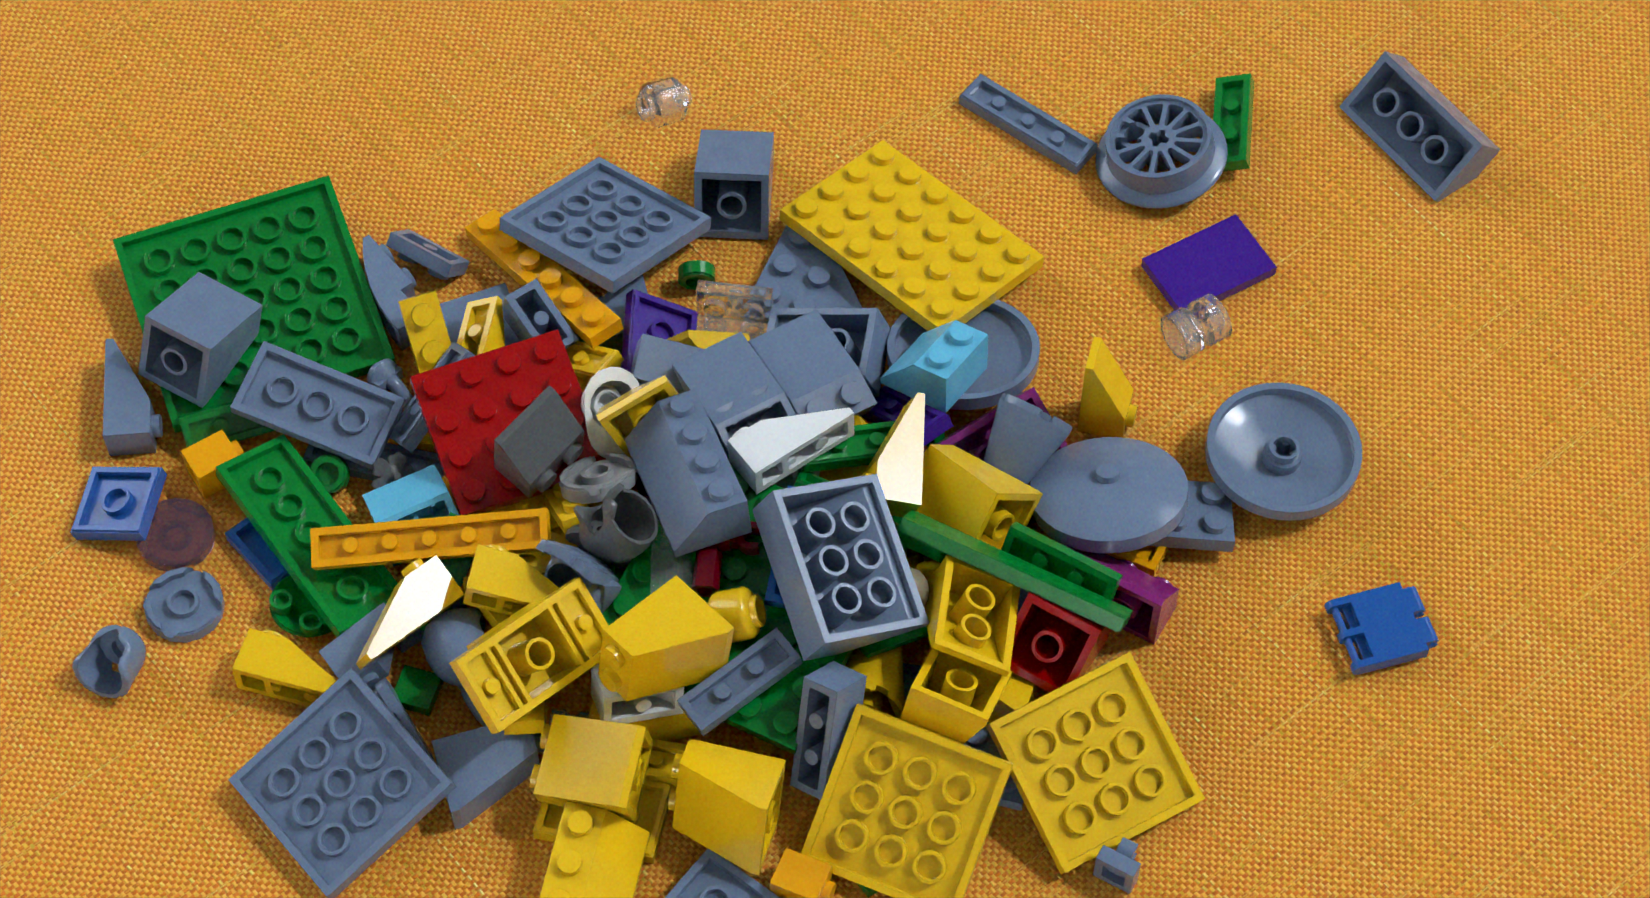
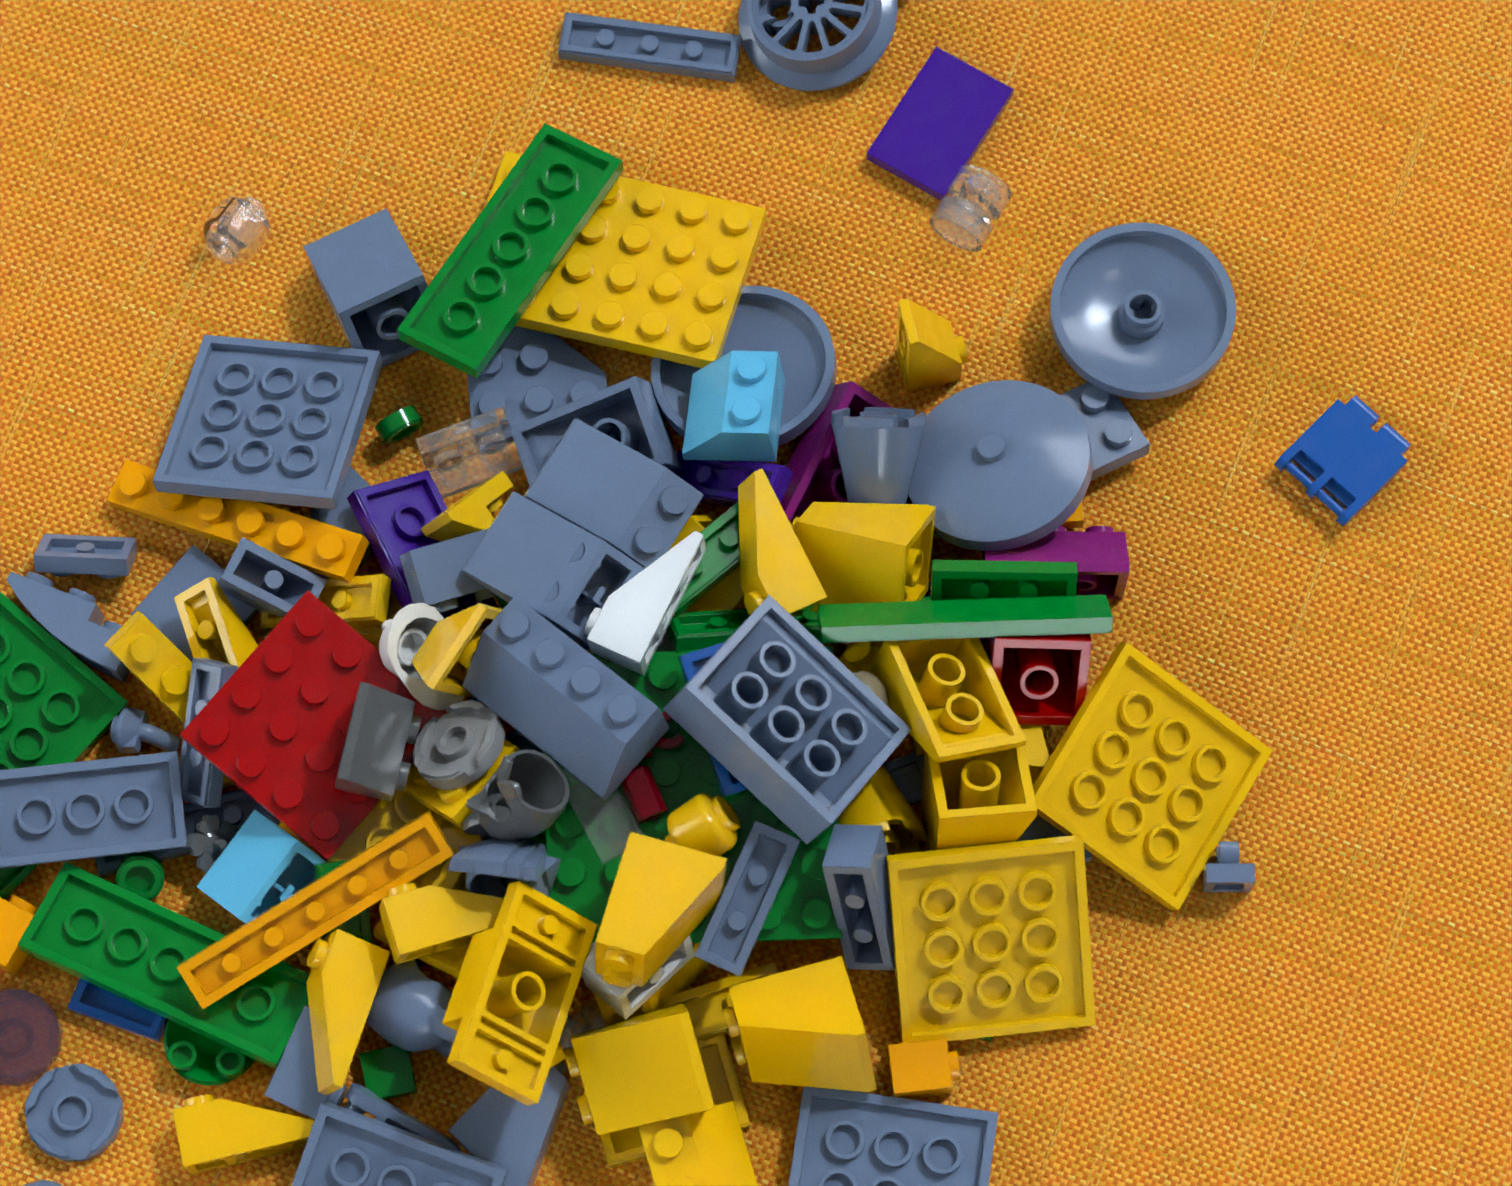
camera: 25 degrees left, 15 degrees up
none -> green plate [397,123,624,379]

